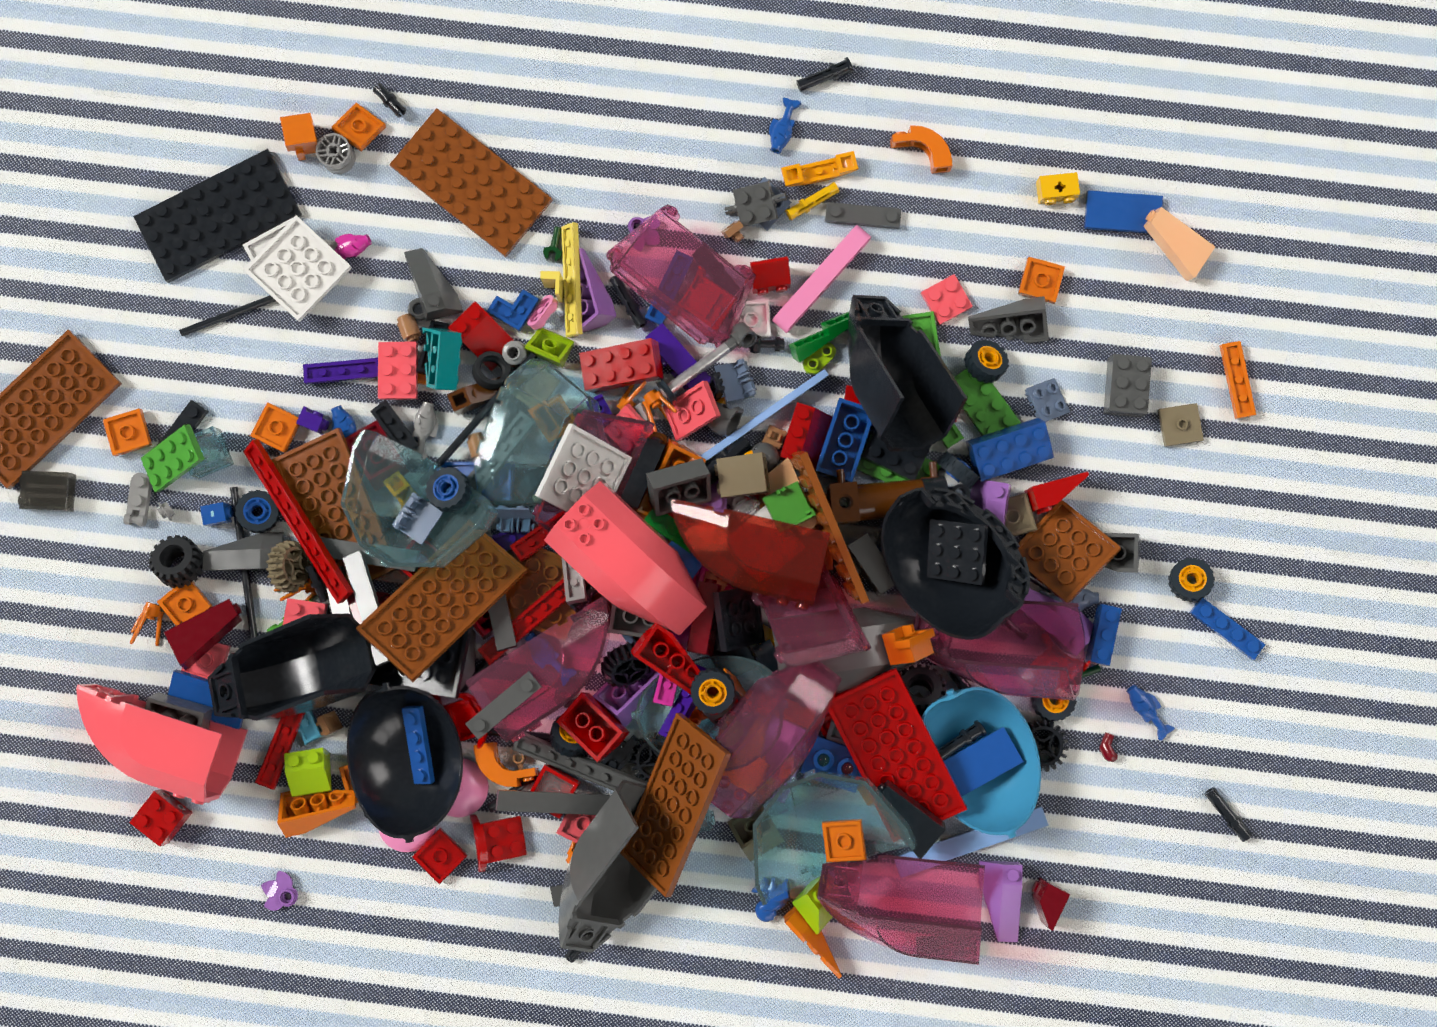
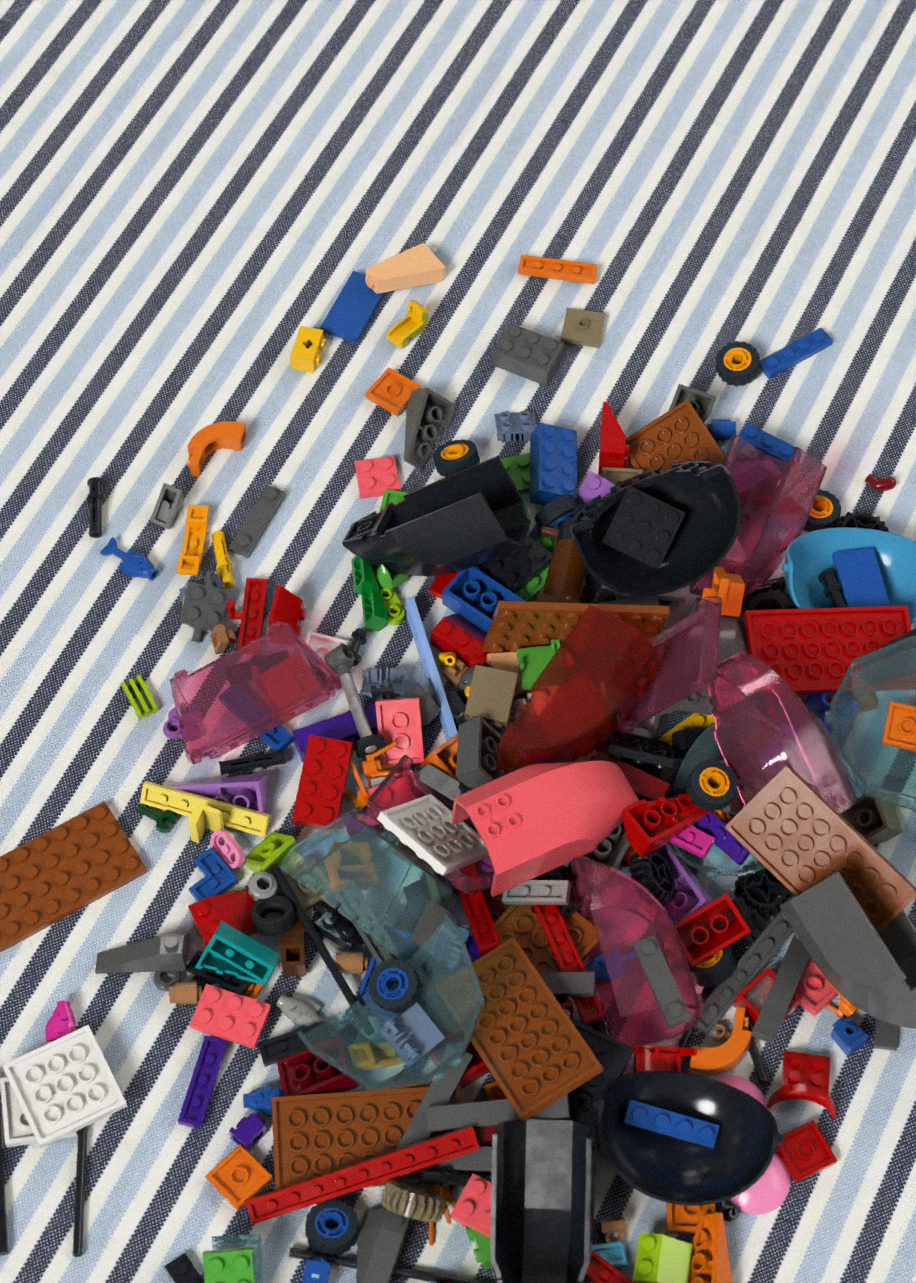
camera: 75 degrees left, 25 degrees down
bright pink beam [772,225,871,333] -> none
blue animal [1126,684,1175,741] -> none
none -> lime tile [121,675,158,720]
none -> dark grey slope [150,483,184,529]
none -> red plate [226,578,268,655]
none -> bright green plate [377,564,409,589]
none -> yellow animal [386,300,429,348]
none -> dark grey tile [410,900,448,952]
none -> yellow arm [437,652,457,667]
none -> blue brick [706,419,736,440]
none -> blue brick [831,1017,869,1057]

